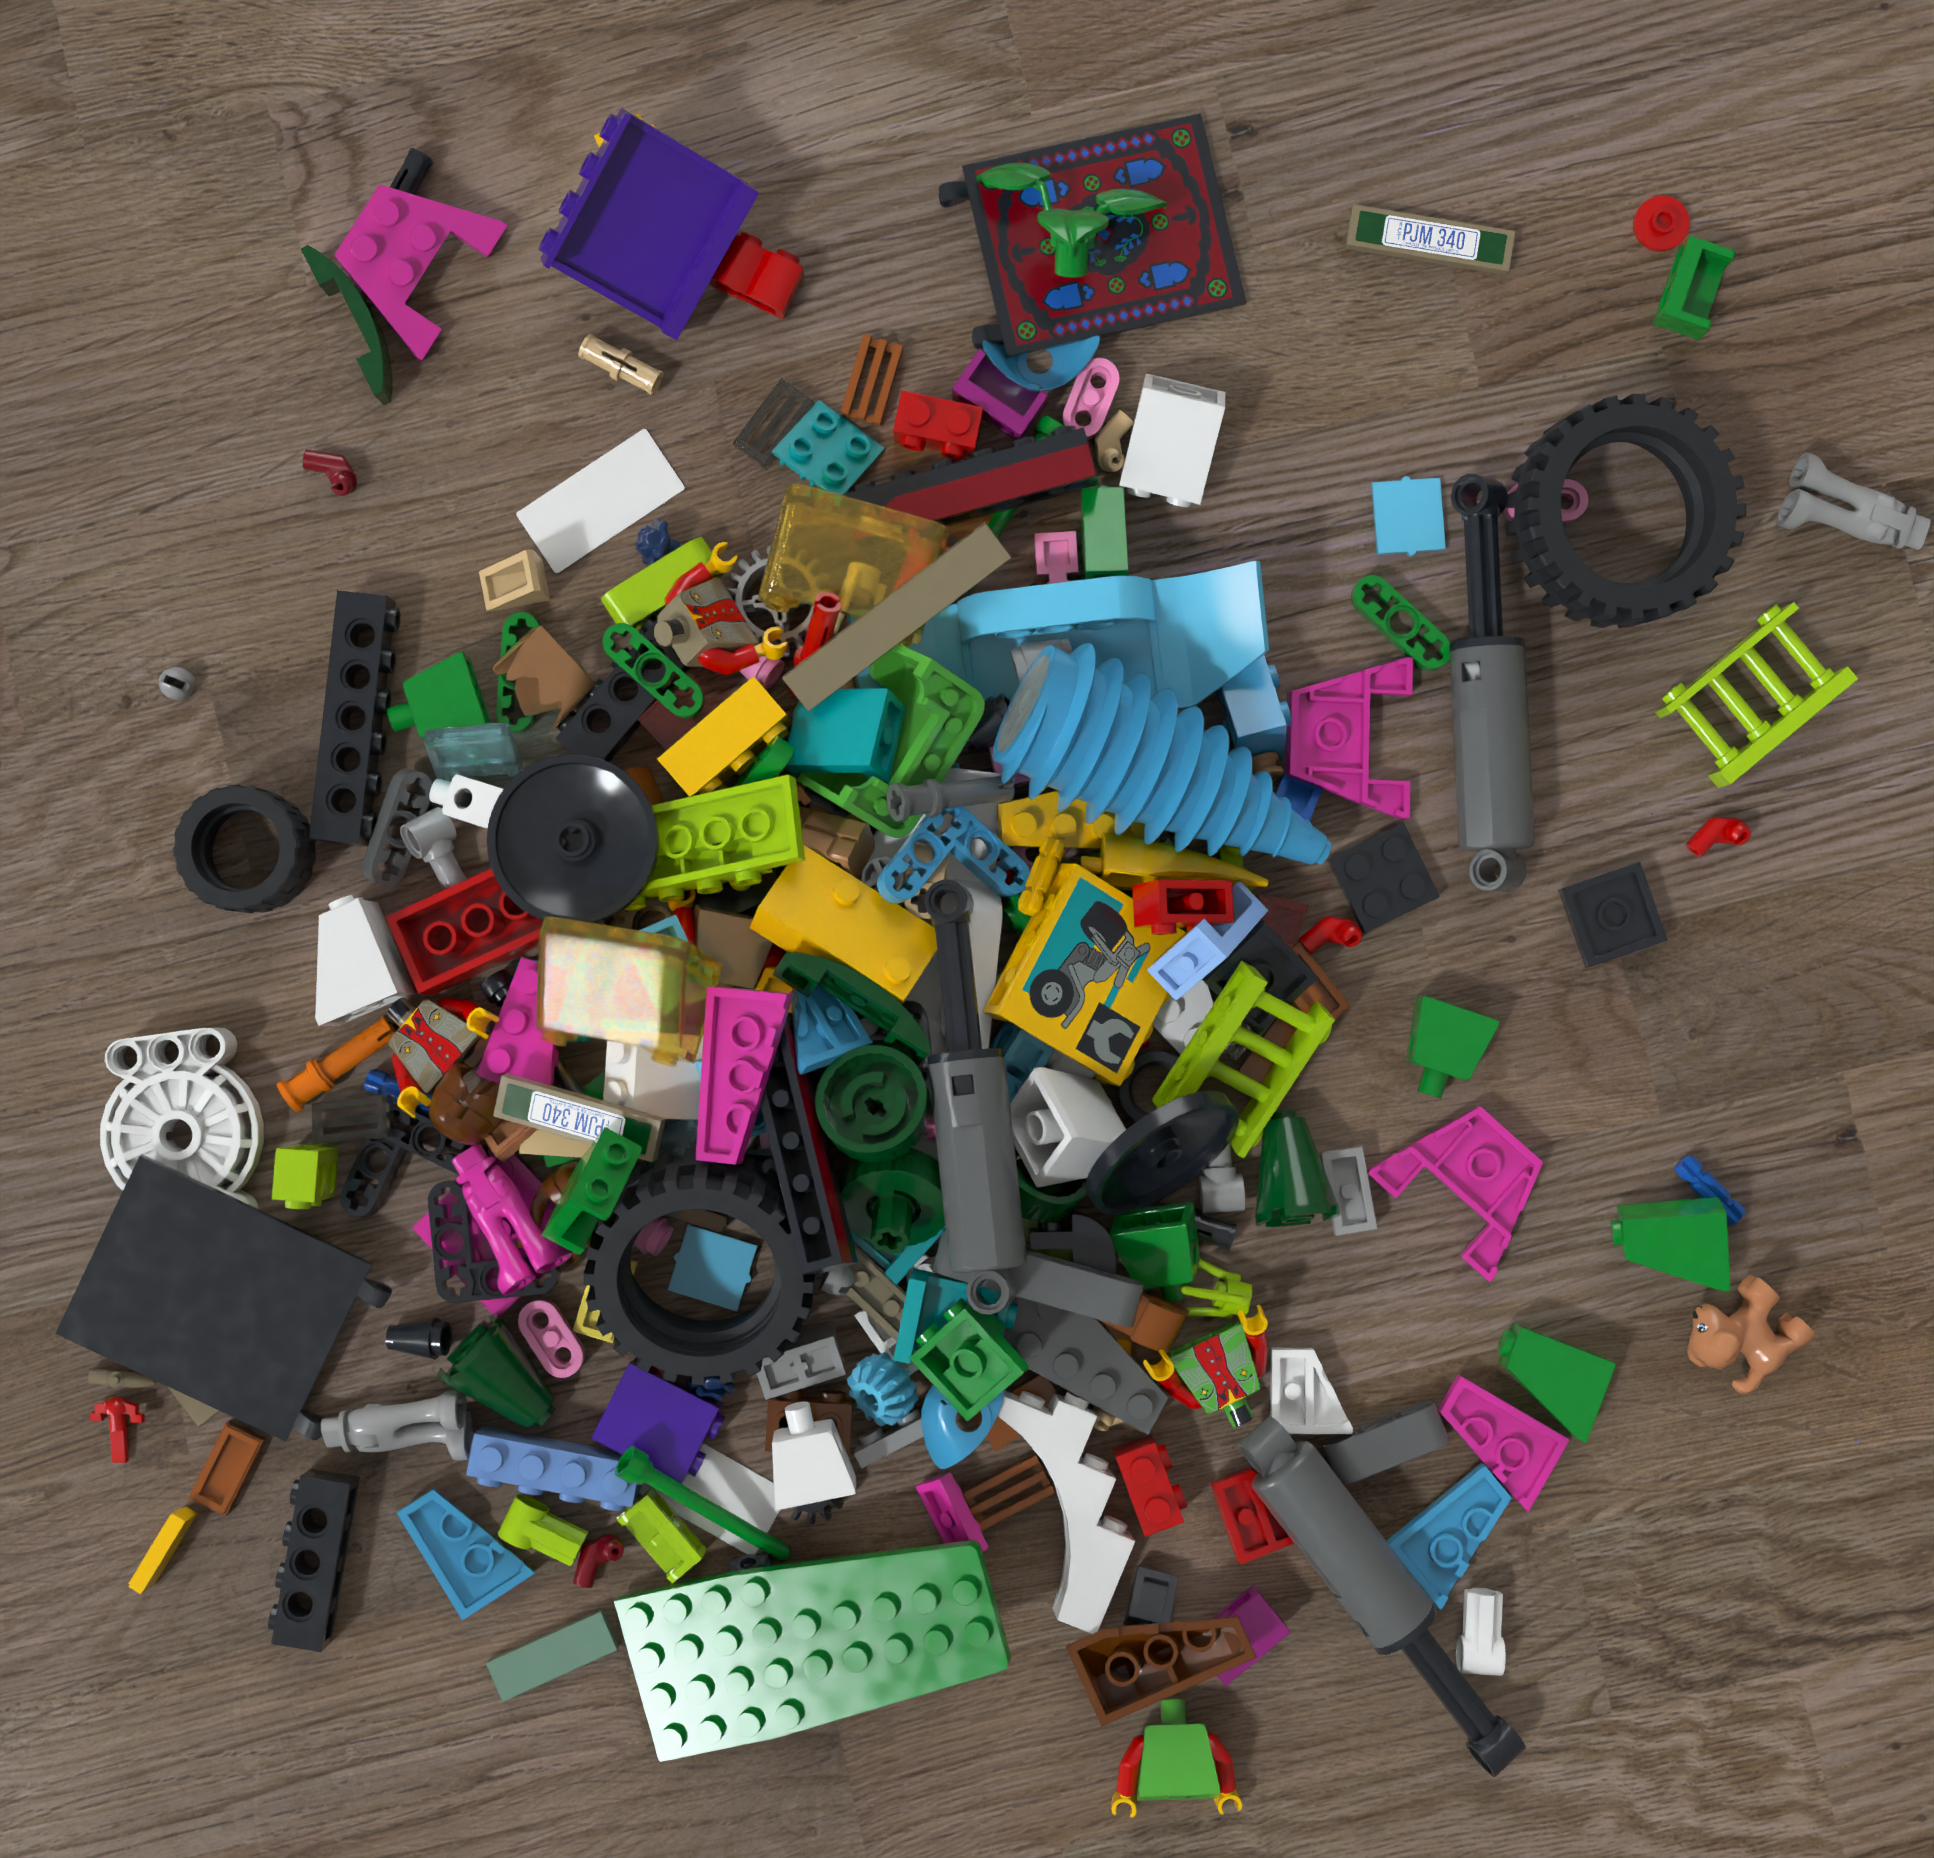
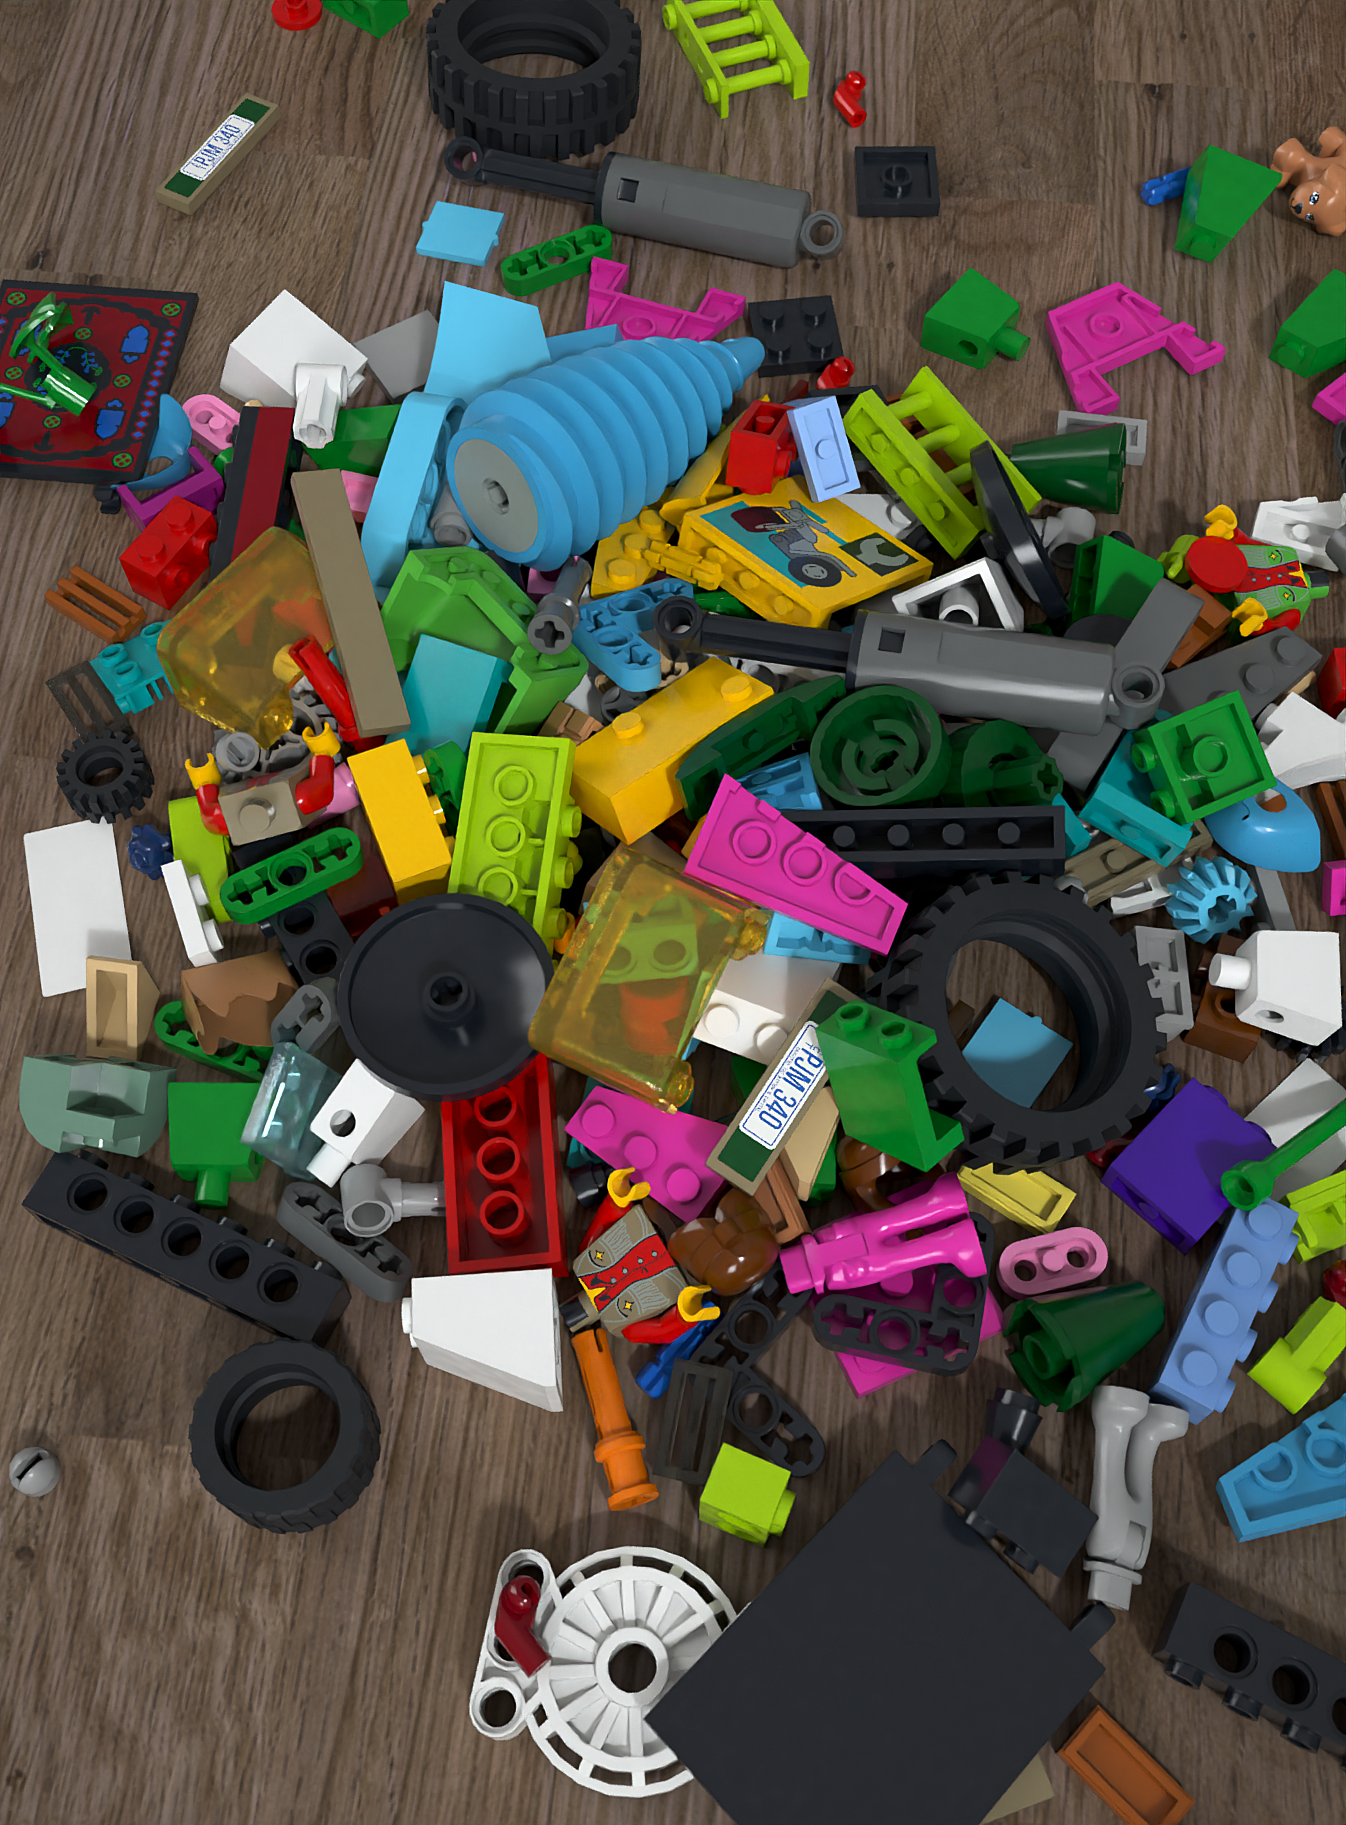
camera: 70 degrees left, 25 degrees down
none -> sand green brick [19,1052,177,1157]
none -> black tyre [56,730,155,824]
none -> white wing [161,859,225,967]
none -> light grey hinge [215,732,259,772]
none -> dark grey beam [270,977,340,1060]
none -> white piece [292,363,348,448]
none -> light grey tile [353,310,439,405]
none -> dark red arm [494,1576,552,1678]
none -> black brick [947,1435,1099,1579]
none -> red piece [1184,536,1248,593]

